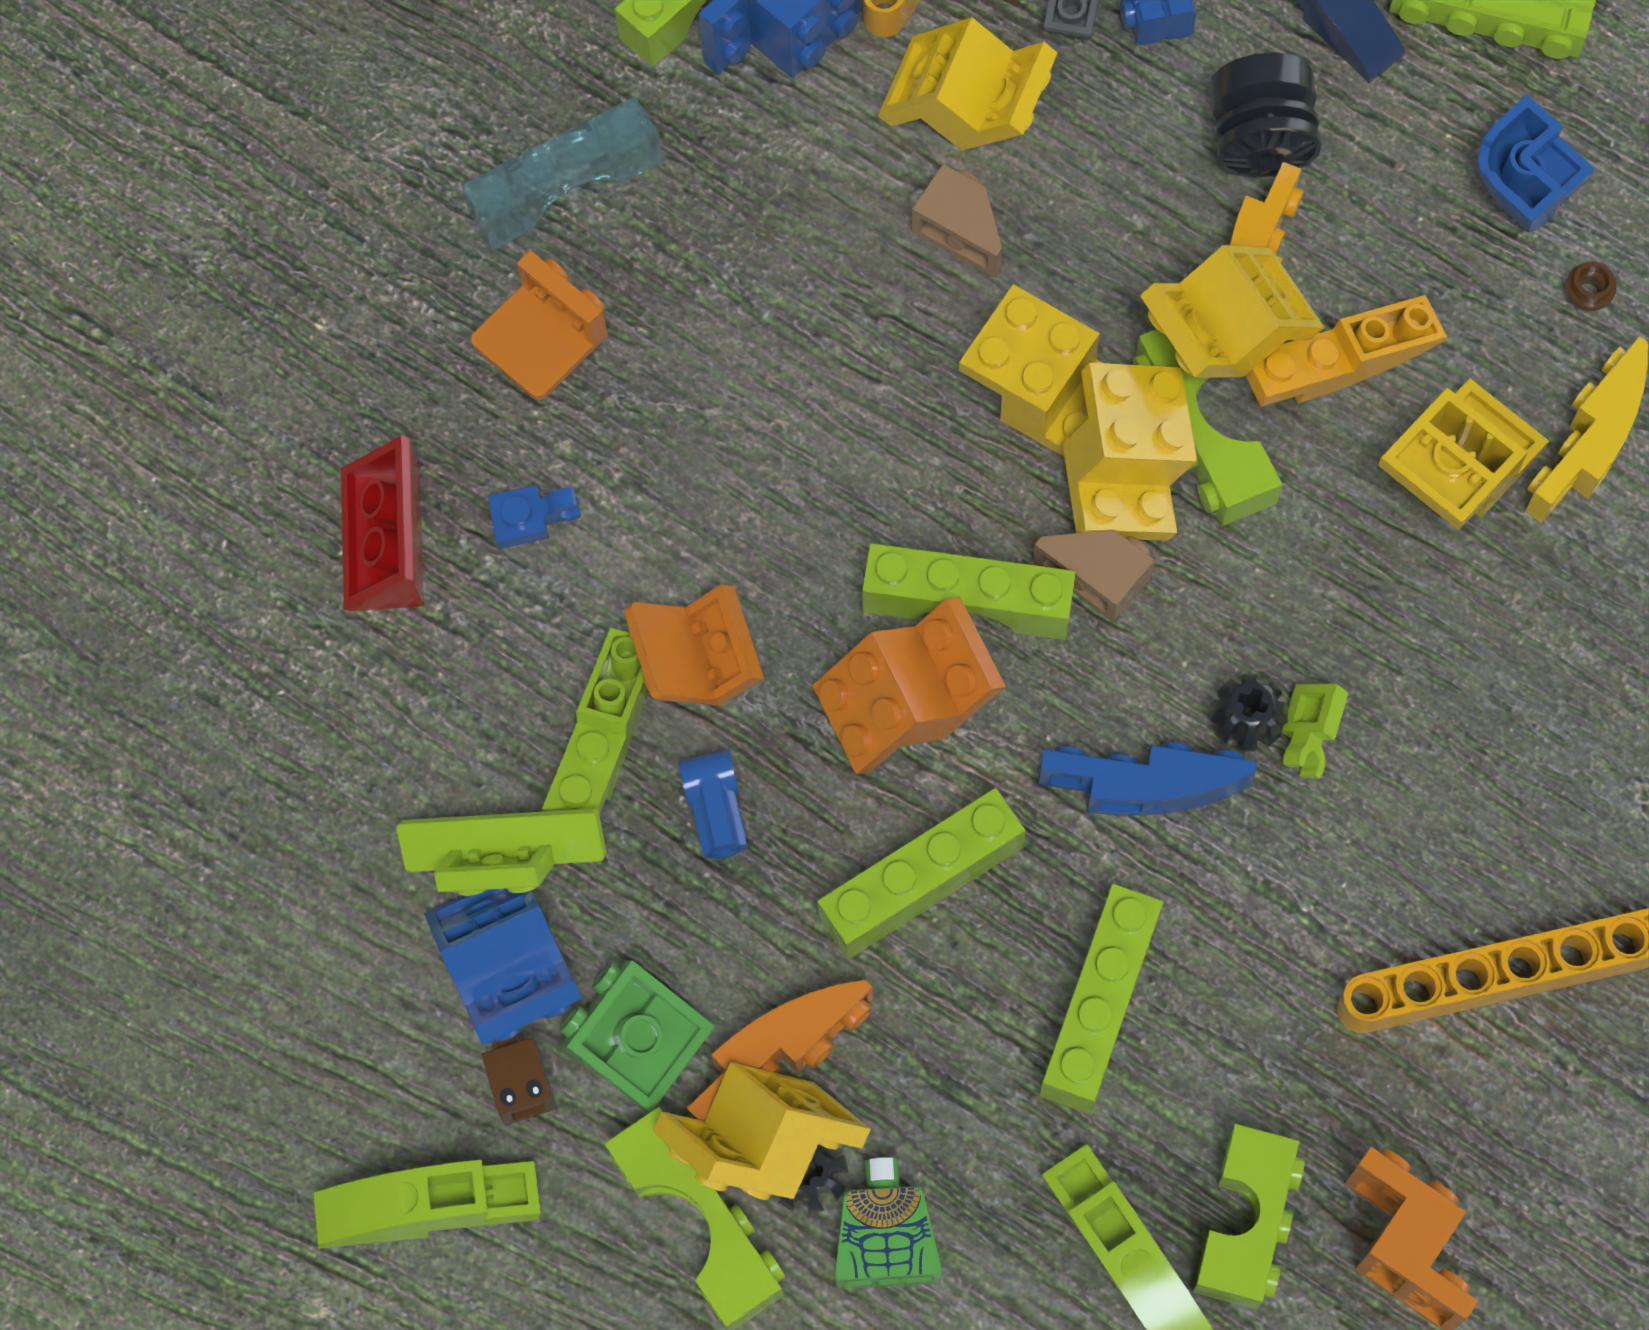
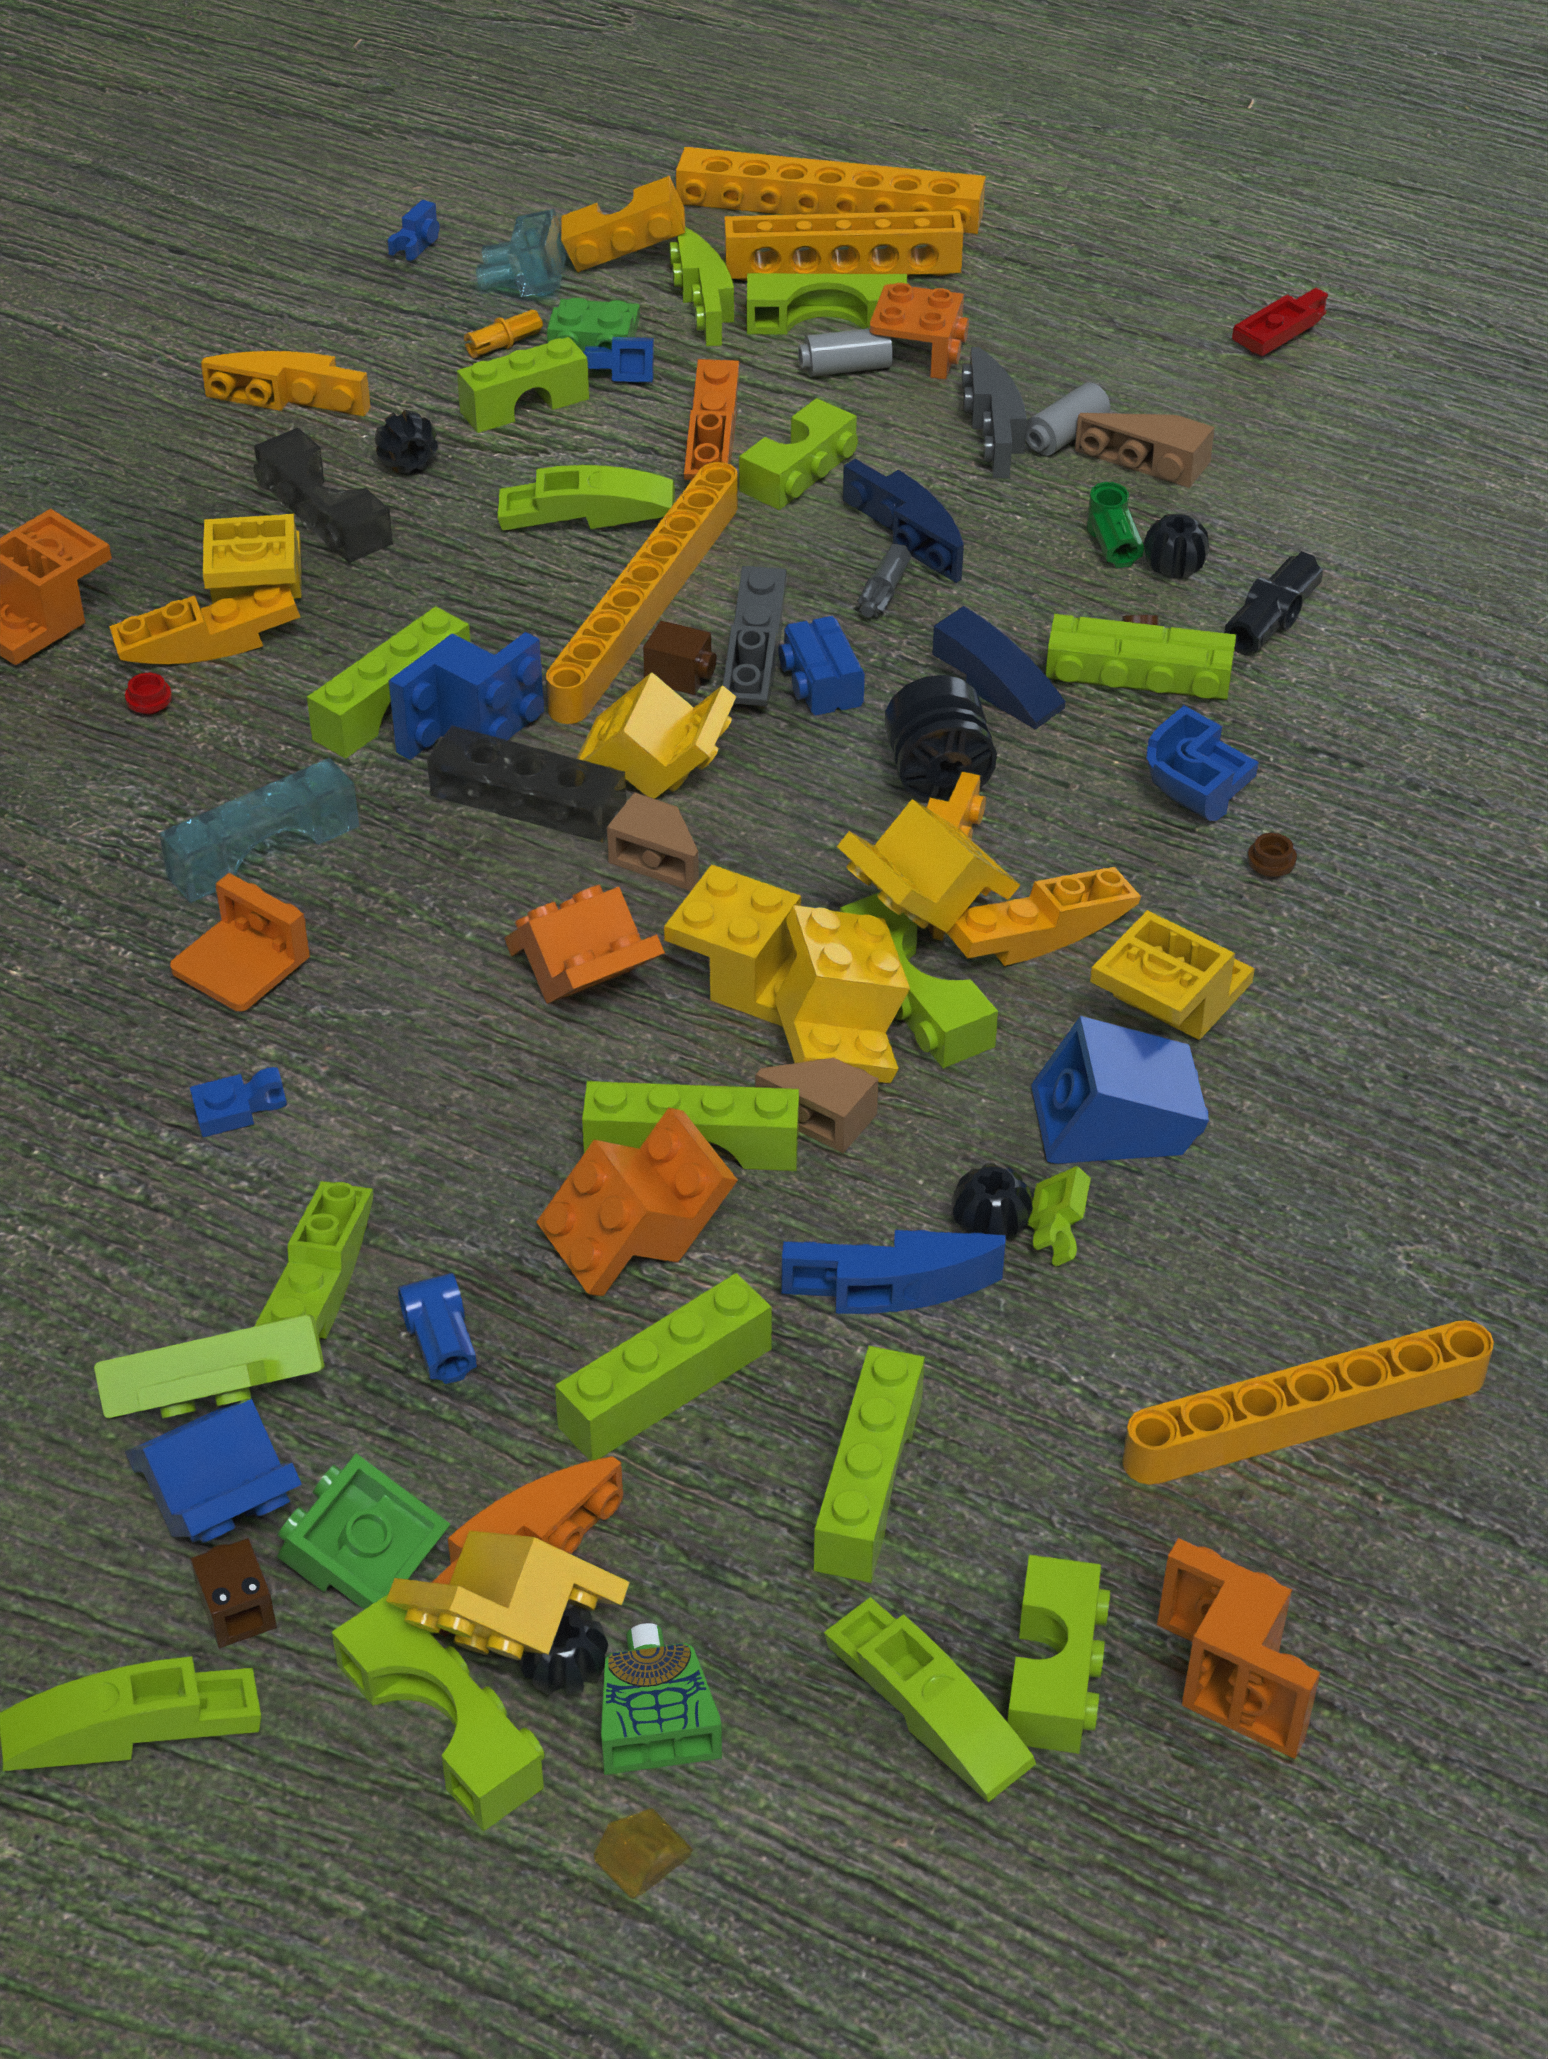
camera: 10 degrees left, 25 degrees down
red slope [341,435,424,612] -> none
orange bracket [624,584,764,706] -> none
yellow slope [1525,336,1648,524] -> none
none -> clear smoke brick [427,726,626,843]
none -> orange bracket [504,884,665,1004]
none -> blue slope [1031,1016,1209,1164]

